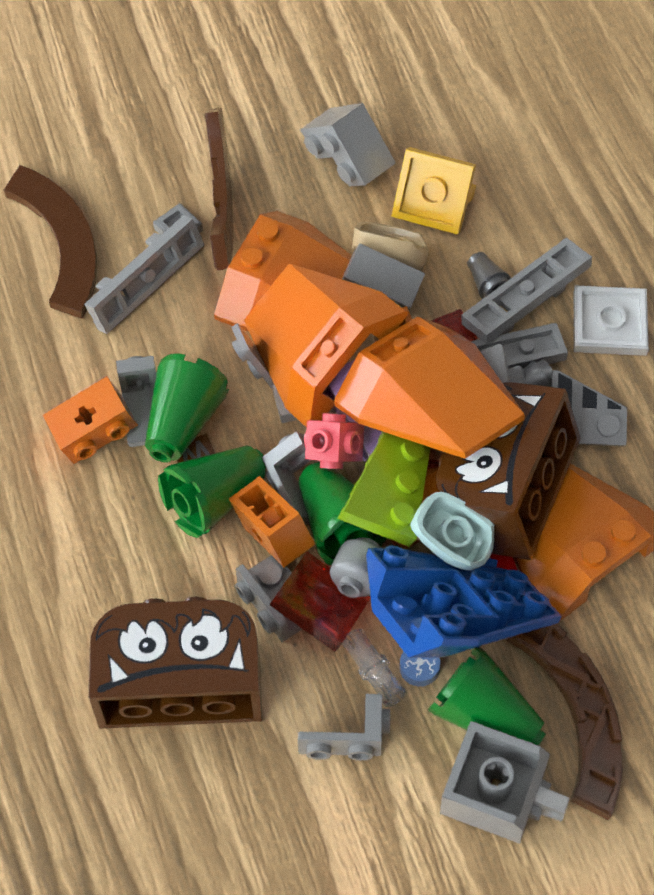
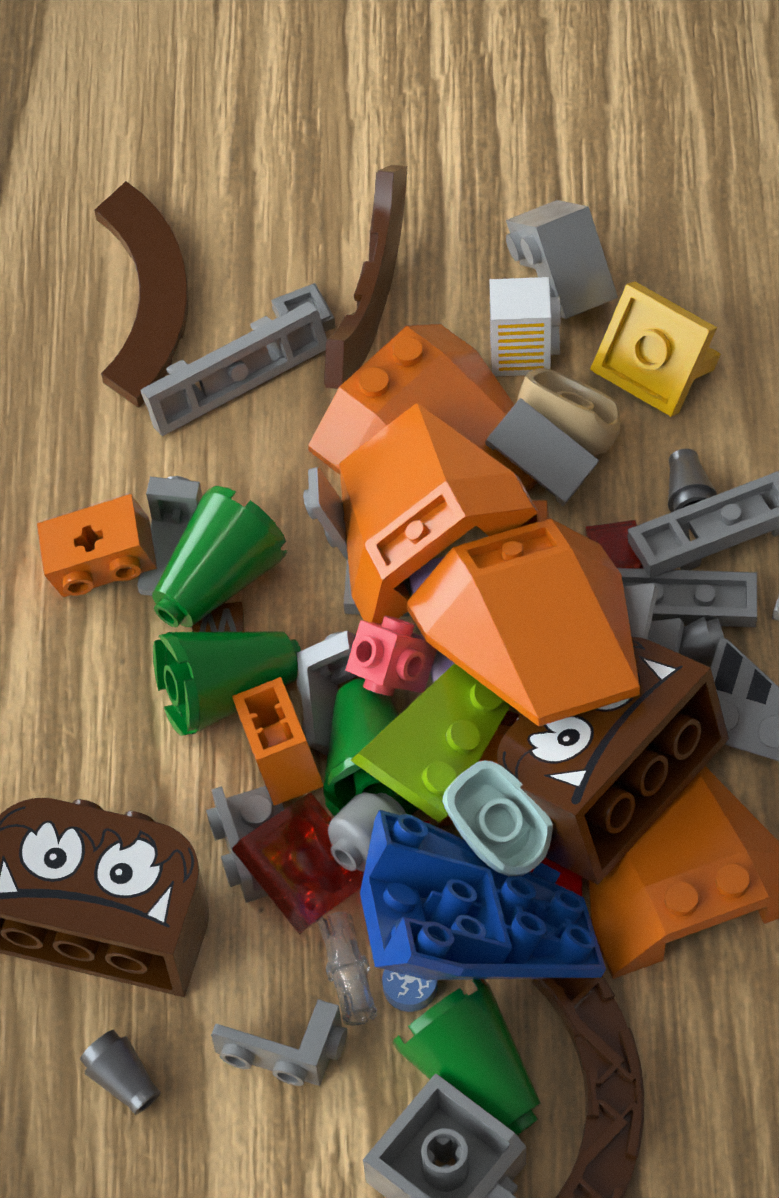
camera: 20 degrees right, 0 degrees up
none -> flat silver cone [80,1030,161,1115]
none -> white brick [489,277,561,376]

